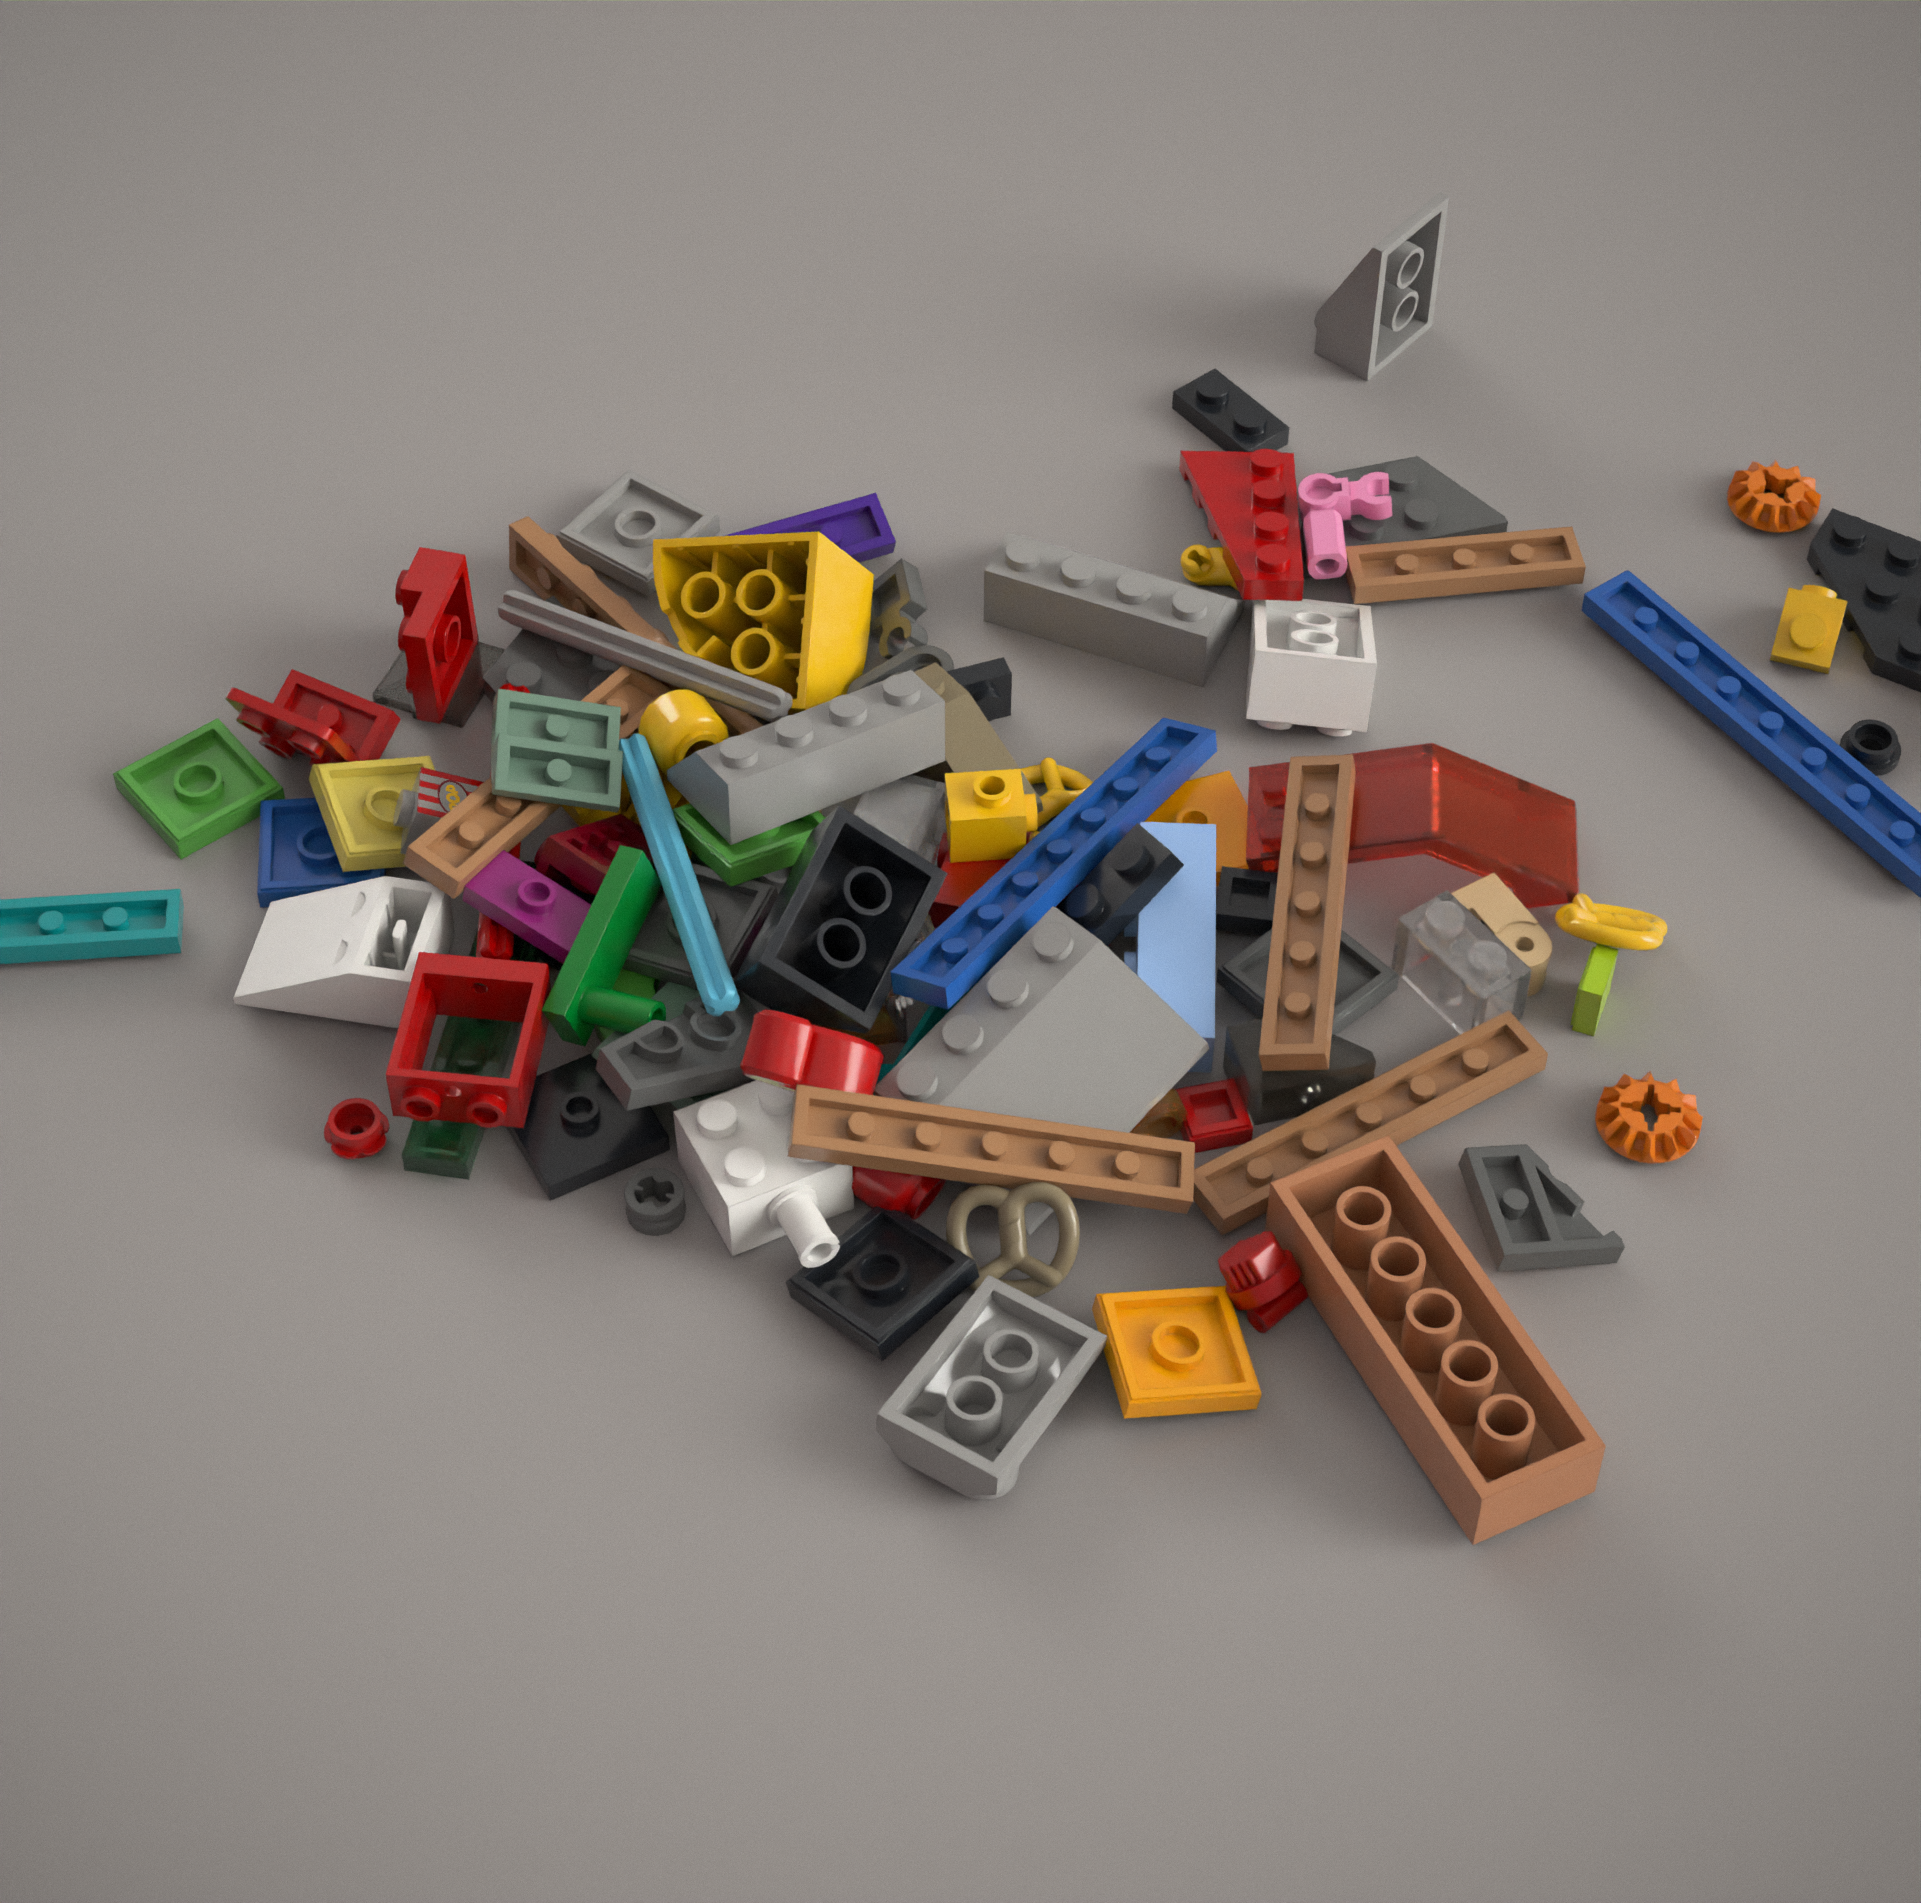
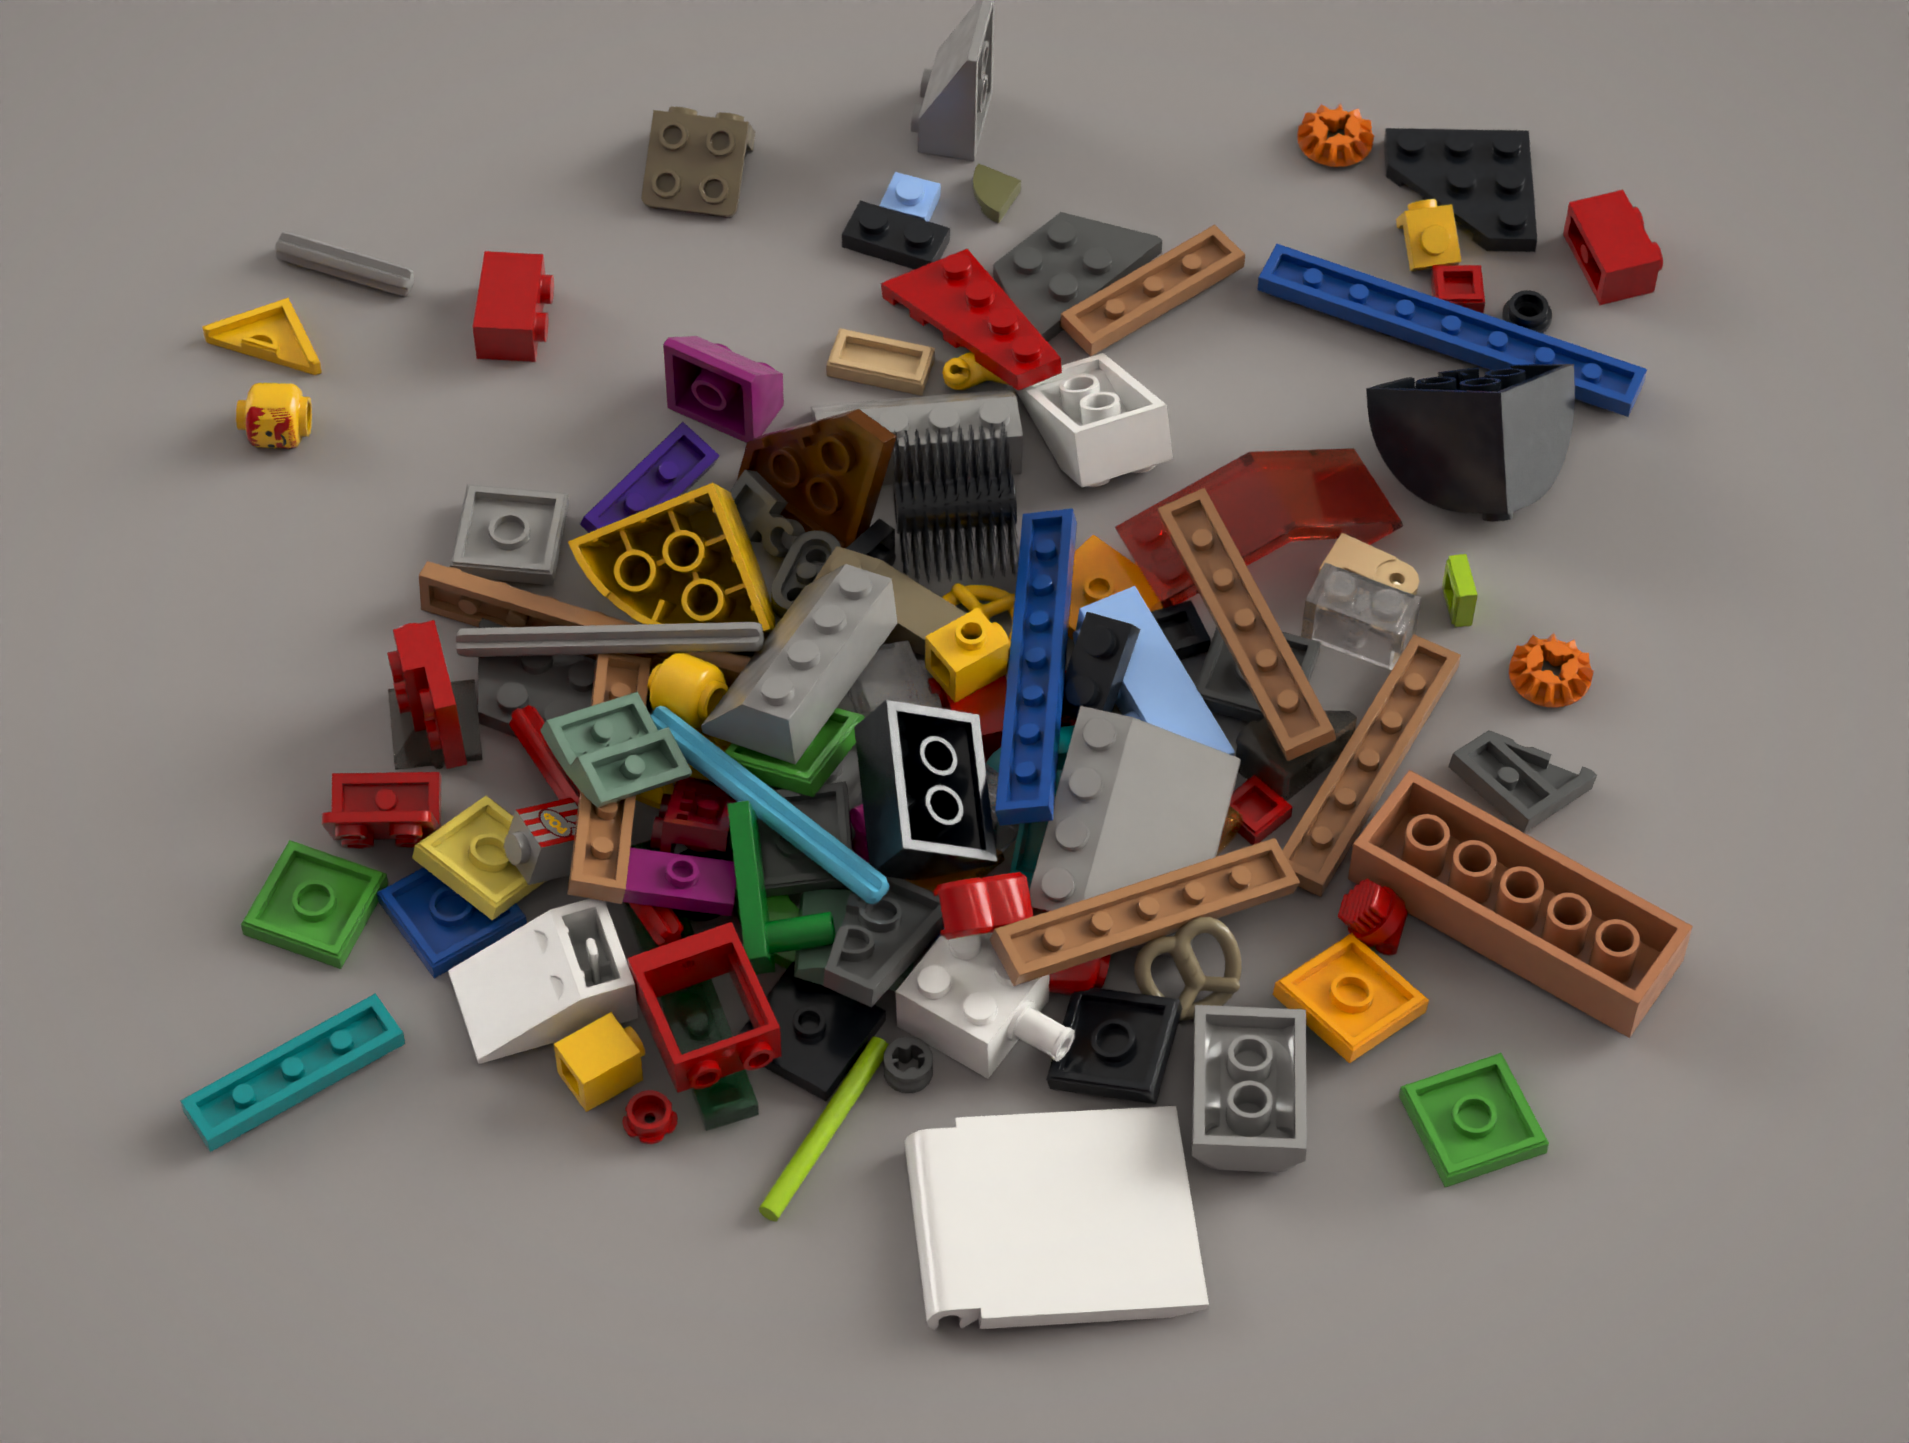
camera: 30 degrees left, 5 degrees up
bright pink bar [1298,472,1392,580] -> none
yellow piece [1555,893,1667,951] -> none
none -> yellow tile [202,298,322,375]
none -> yellow head [236,383,312,449]
none -> light grey axle [275,232,414,297]
none -> red brick [473,251,554,362]
none -> yellow brick [554,1012,646,1112]
none -> dark tan bracket [641,107,755,217]
none -> magenta slope [663,336,784,443]
none -> reddish brown plate [736,409,897,549]
none -> lime bar [758,1036,889,1221]
none -> tan tile [826,328,935,396]
none -> light blue plate [879,172,941,221]
none -> black piece [893,422,1018,584]
none -> white piece [904,1106,1209,1330]
none -> olive tile [973,163,1021,223]
none -> black brick [1366,364,1575,522]
none -> bright green tile [1399,1053,1549,1188]
none -> red tile [1431,265,1485,314]

